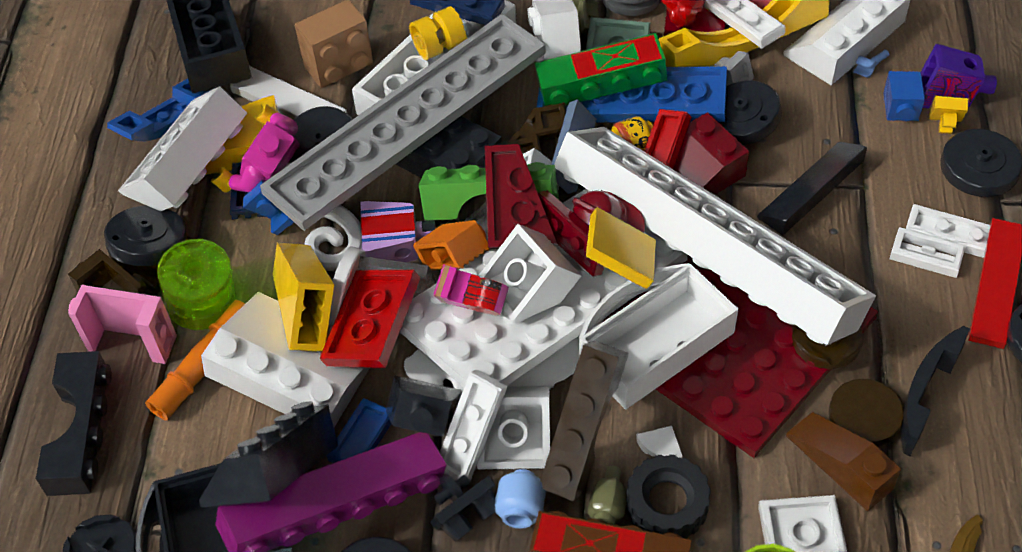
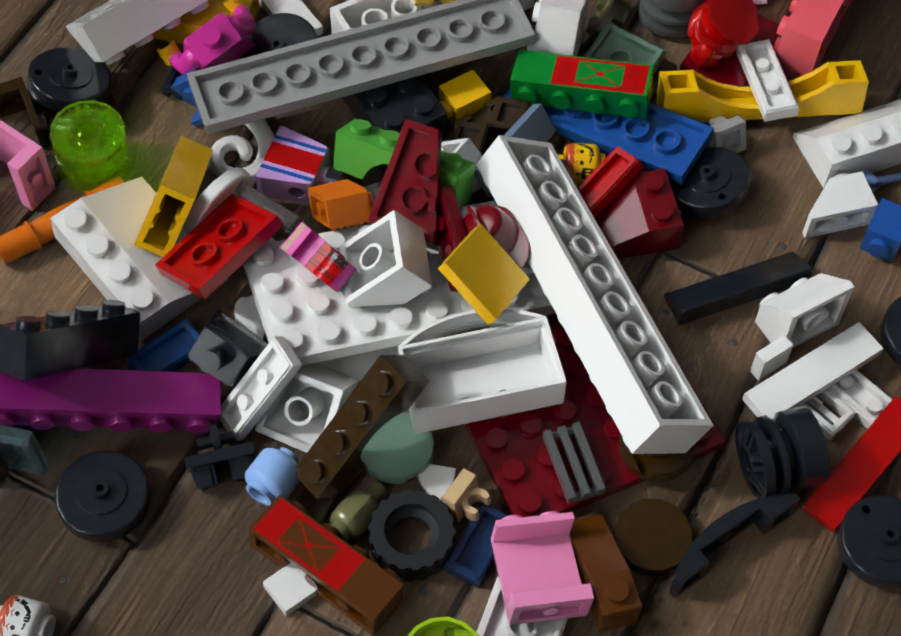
camera: 20 degrees right, 5 degrees up
none -> sand green tile [361,412,435,484]
none -> yellow brick [439,70,491,127]
none -> tan tile [441,468,491,523]
none -> dark blue tile [444,502,509,588]
none -> bright pink panel [491,511,594,625]
none -> dark grey tile [543,421,606,504]
none -> black wheel [735,405,830,498]
none -> white tile [742,322,884,420]
none -> white tile [750,336,793,381]
none -> white slope [755,273,855,348]
none -> white slope [802,171,878,238]

